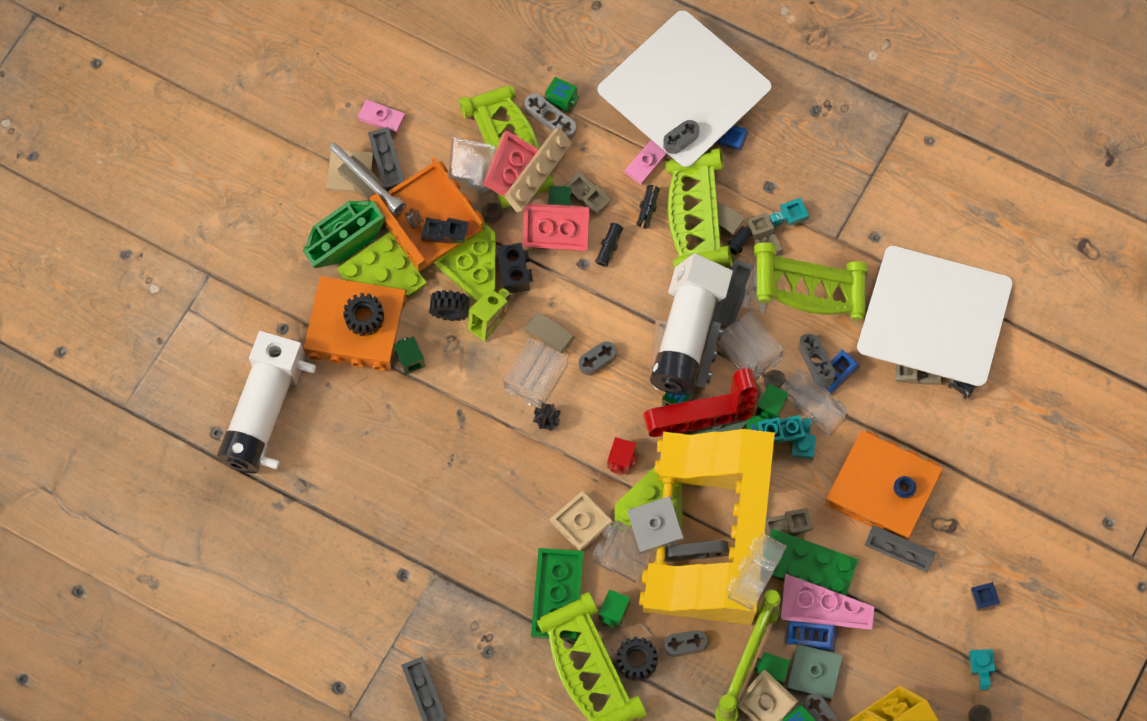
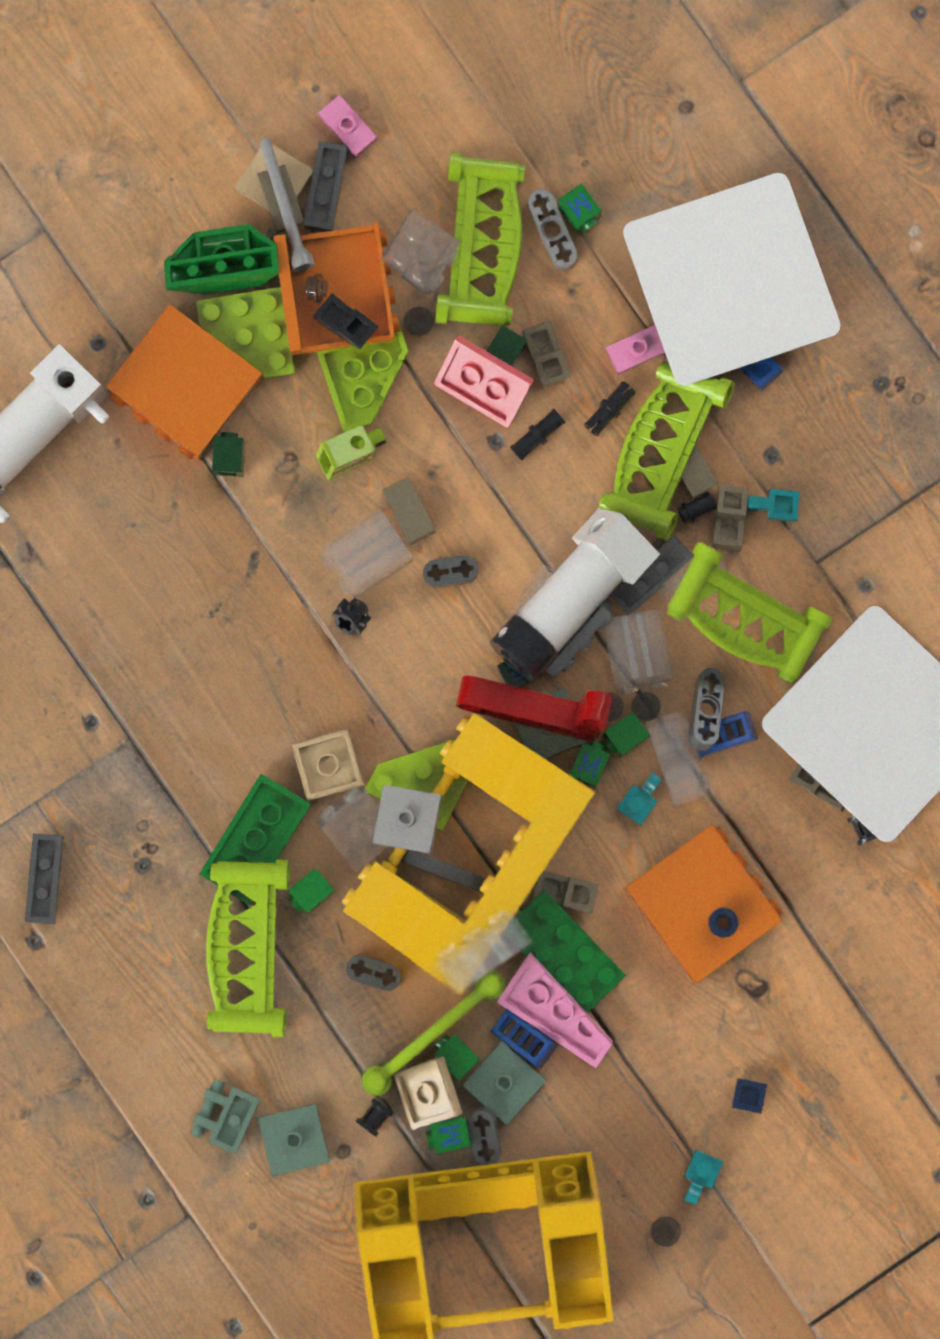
camera: 25 degrees right, 15 degrees up
black tyre [343,293,384,336] -> none
black tyre [429,290,470,321] -> none
coral plate [483,130,539,197] -> none
black brick [496,243,533,294] -> none
tan plate [504,127,572,212] -> none
red brick [607,437,638,475] -> none
black tyre [616,636,658,681] -> none
dark grey beam [663,120,699,154] -> none
teal slope [757,415,805,443] -> none
dark grey plate [865,525,936,573] -> none

